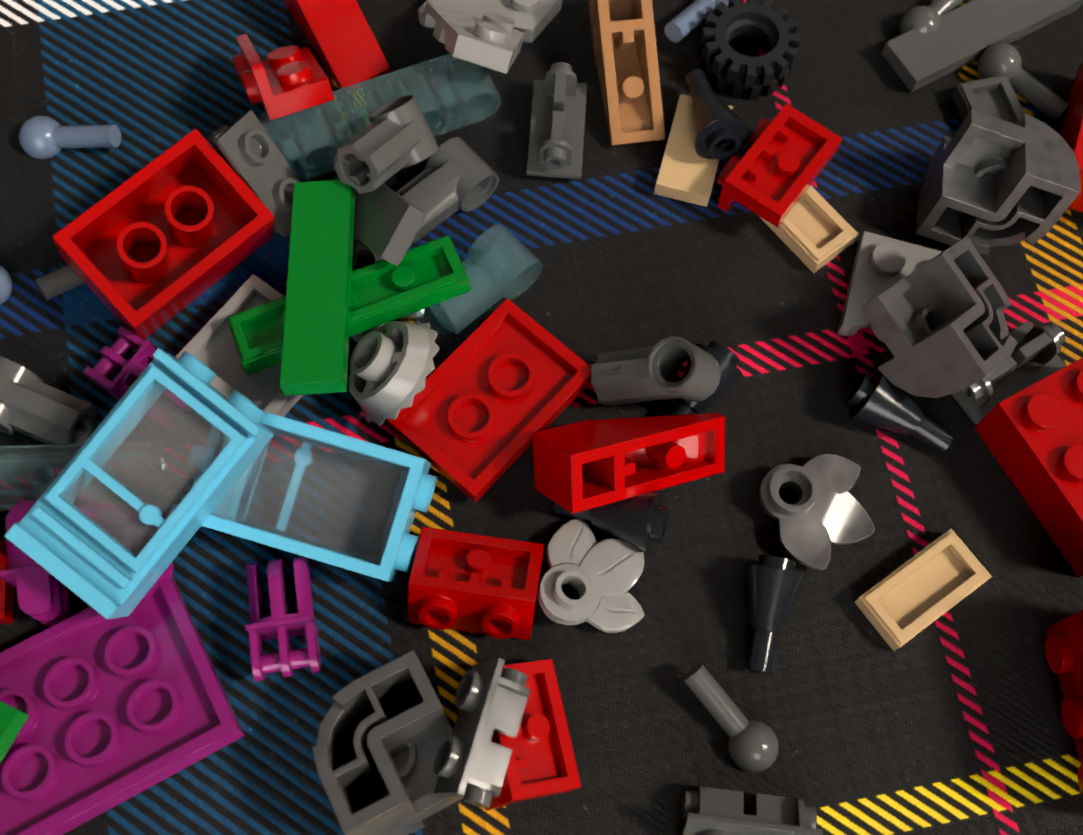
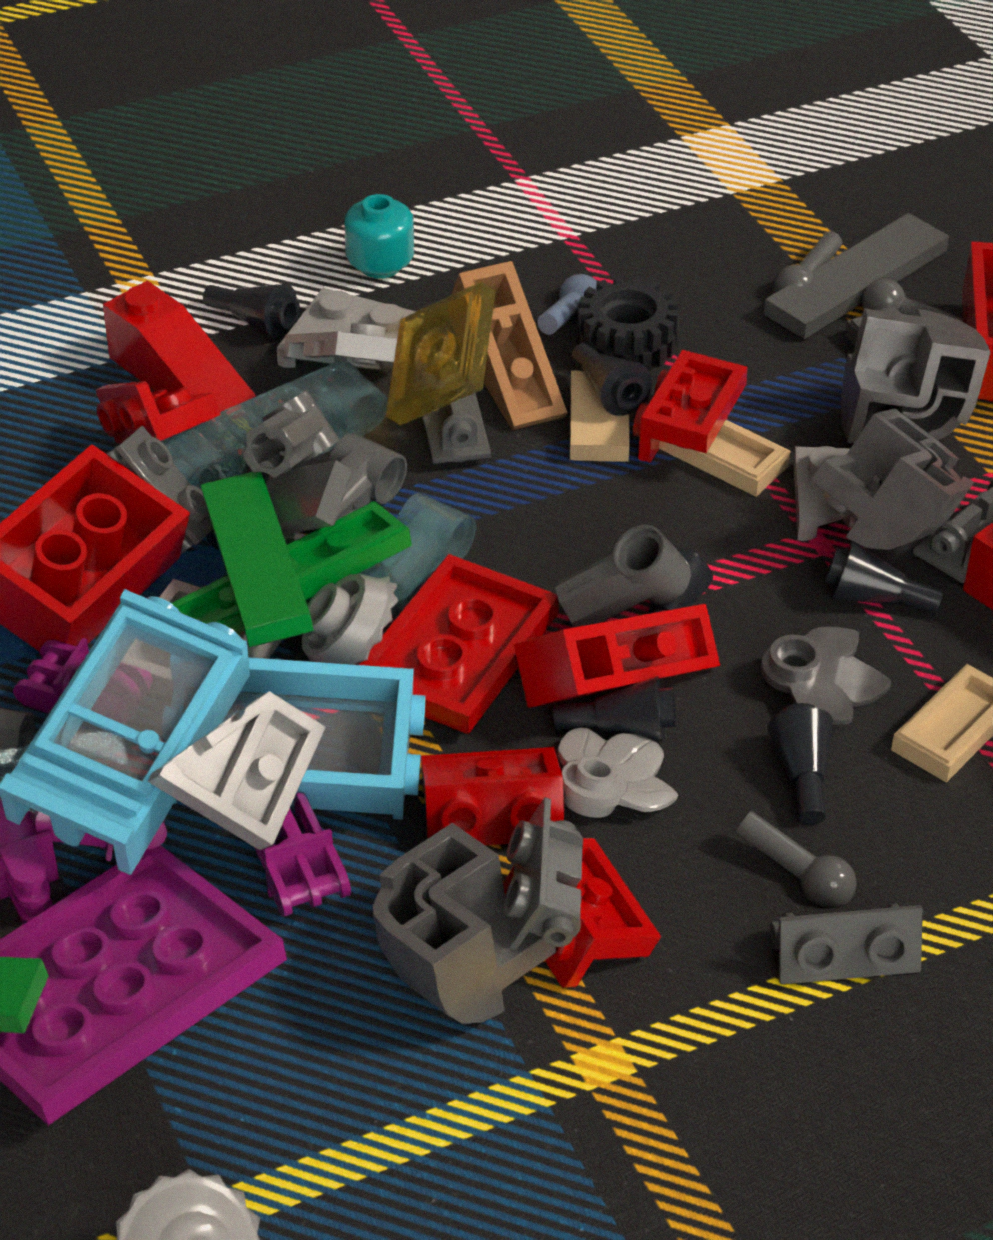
camera: 10 degrees left, 25 degrees down
none -> wing [148,691,326,850]
none -> clear yellow tile [386,281,496,425]

